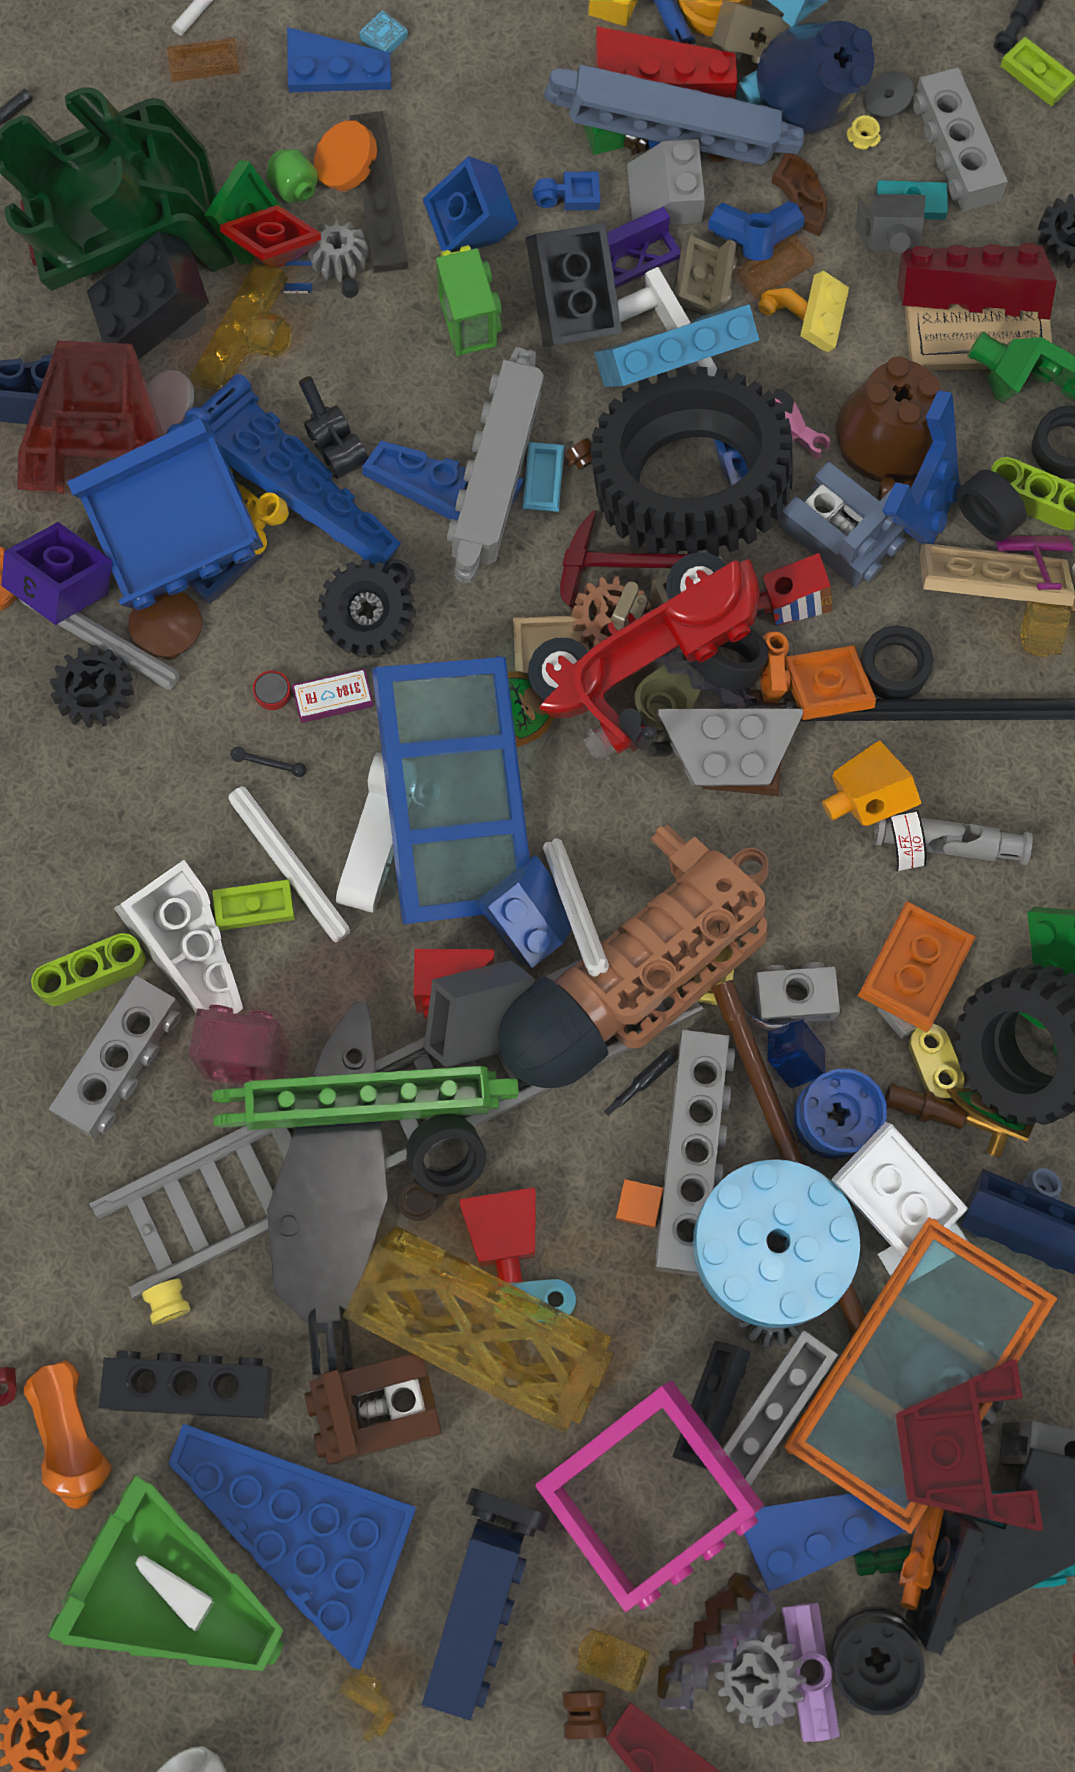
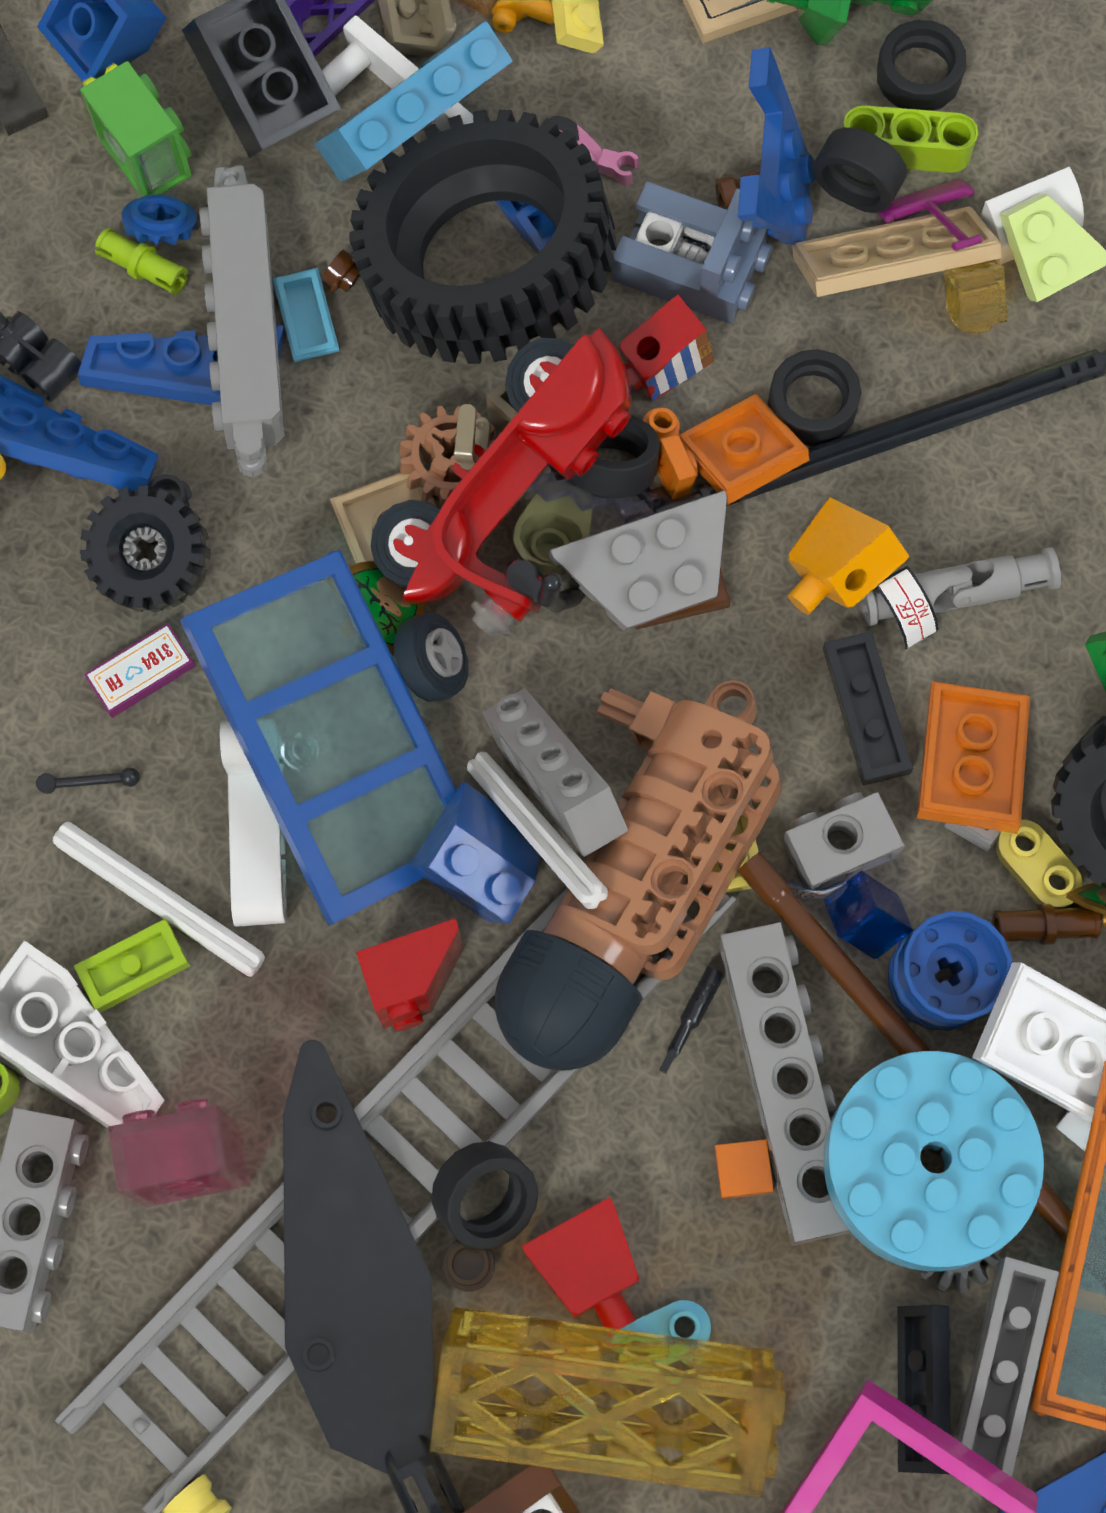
camera: 15 degrees left, 0 degrees up
bright green hinge [212,1066,519,1130] -> none
flat silver tile [253,671,291,710] -> none
dark grey brick [424,960,534,1068] -> none
dark red piece [560,510,690,610] -> none
reddish brown cone [835,356,941,482] -> none
none -> lime pin [95,228,189,295]
none -> blue gear [122,195,197,246]
none -> black wheel [394,613,468,702]
none -> light grey brick [482,688,628,857]
none -> black plate [823,631,913,786]

